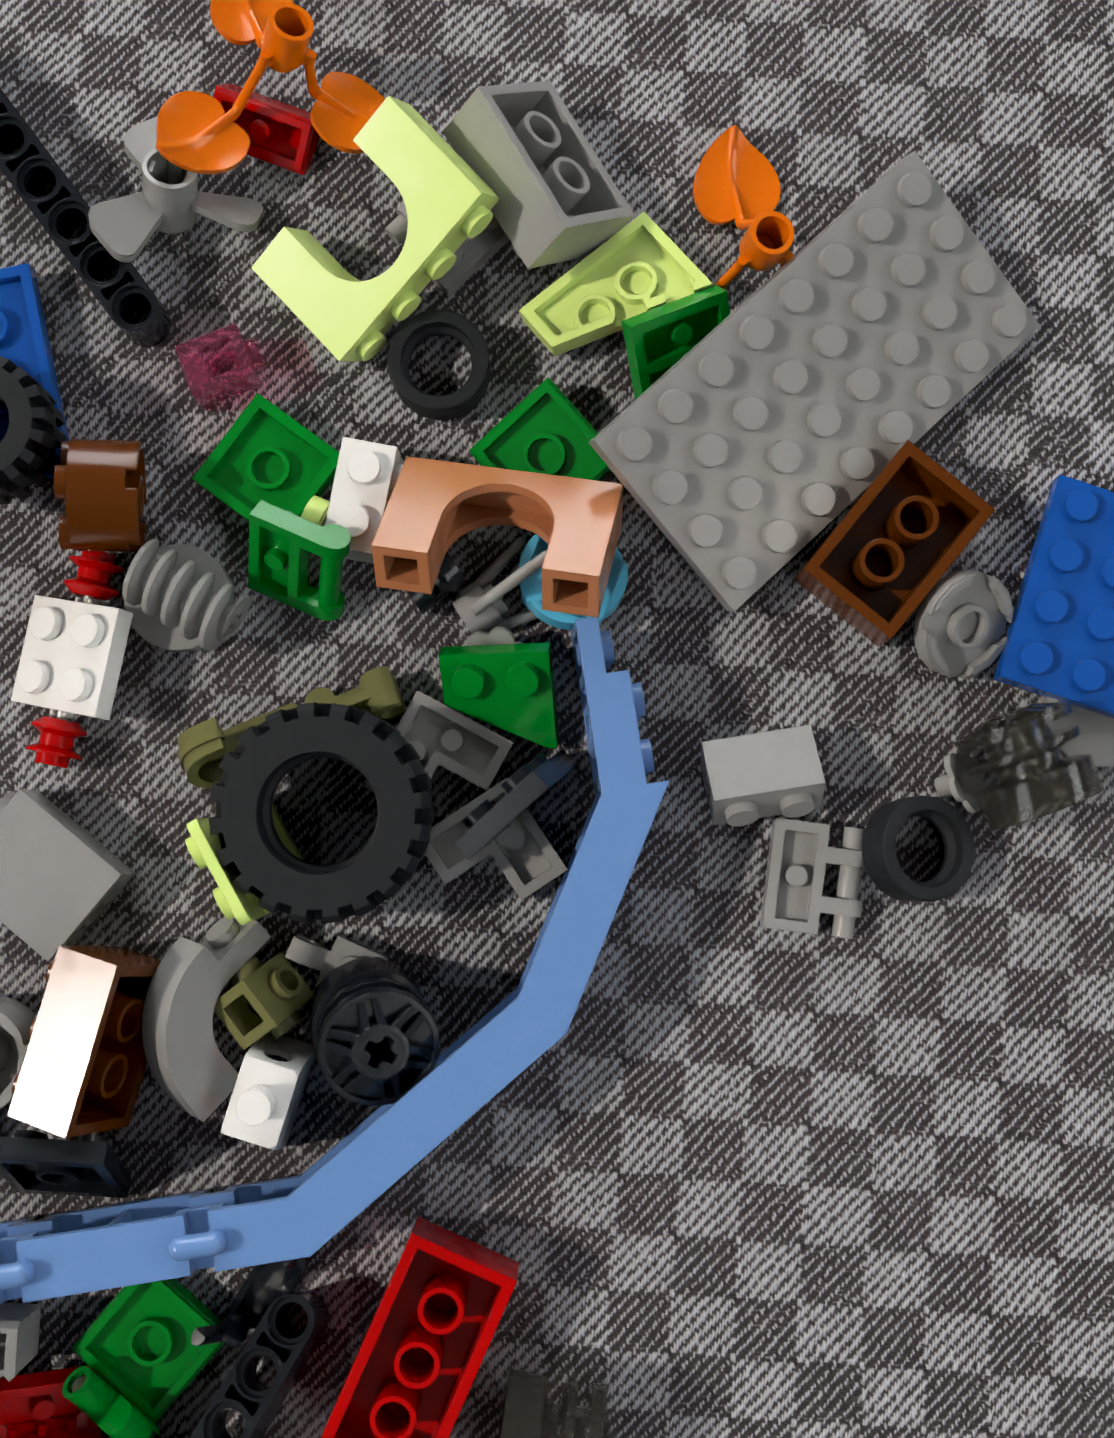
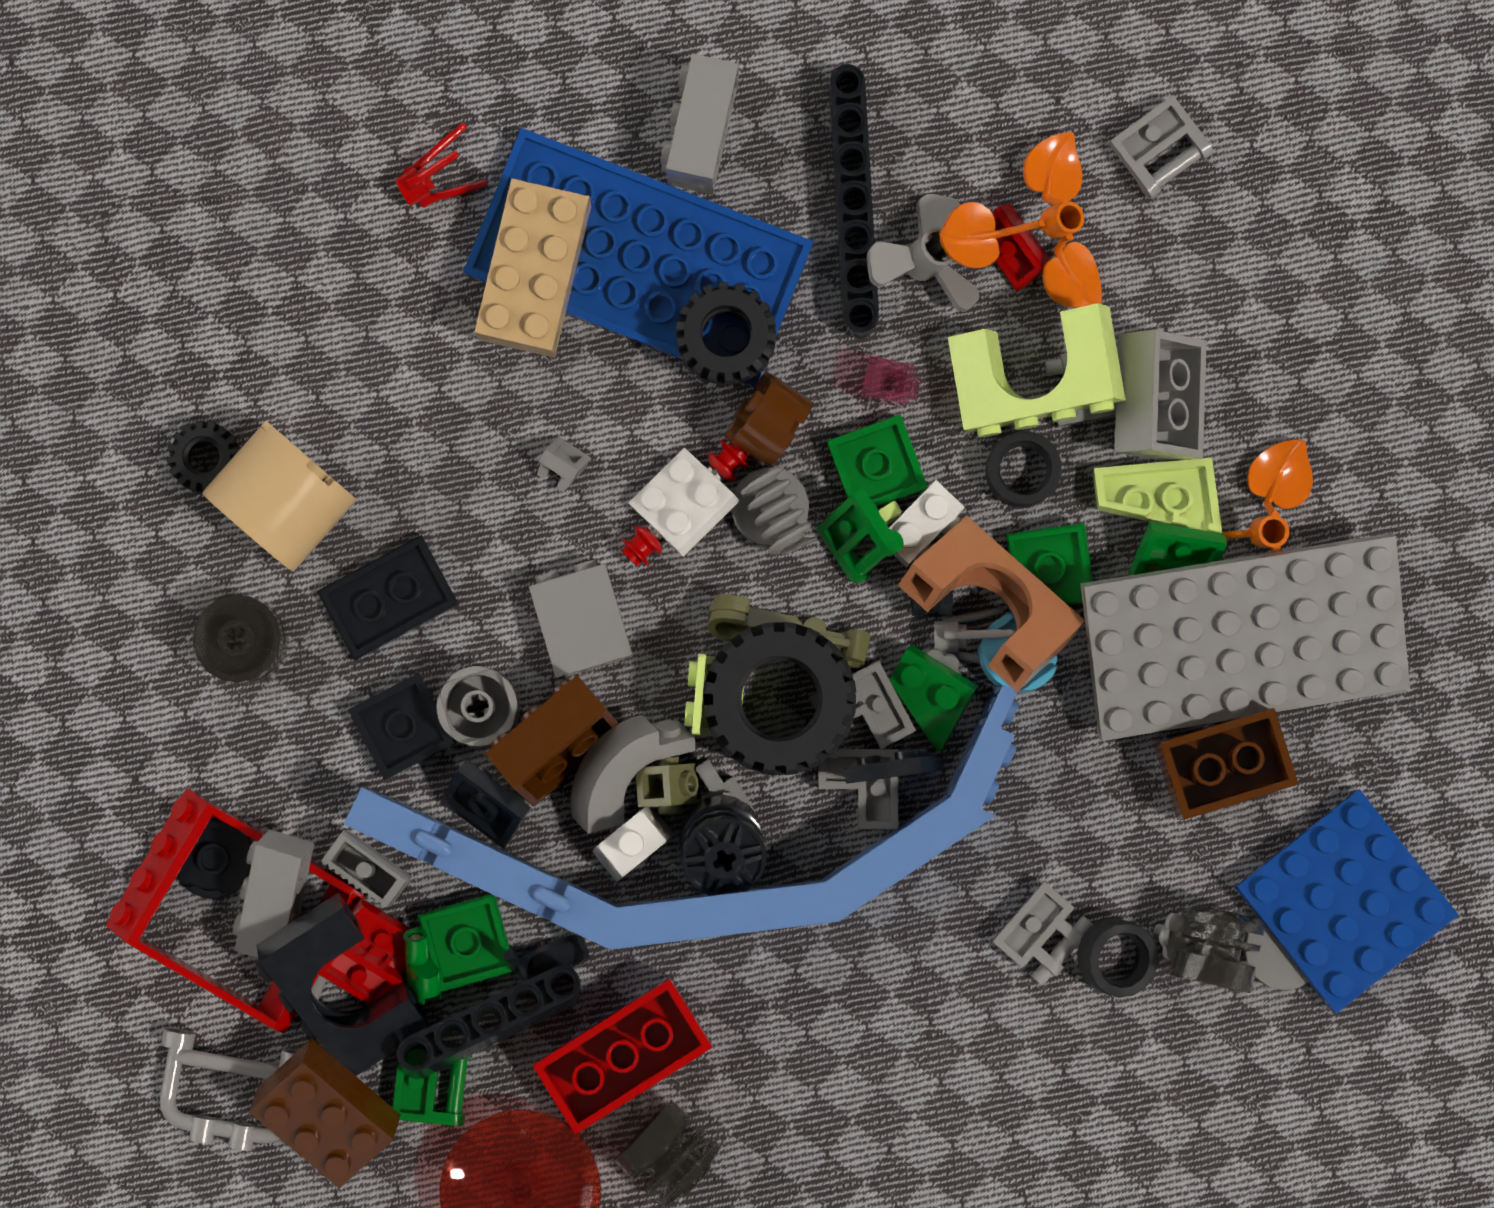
camera: 30 degrees right, 0 degrees up
light grey brick [701,725,826,826] -> none
light grey tile [913,569,1013,679] -> none

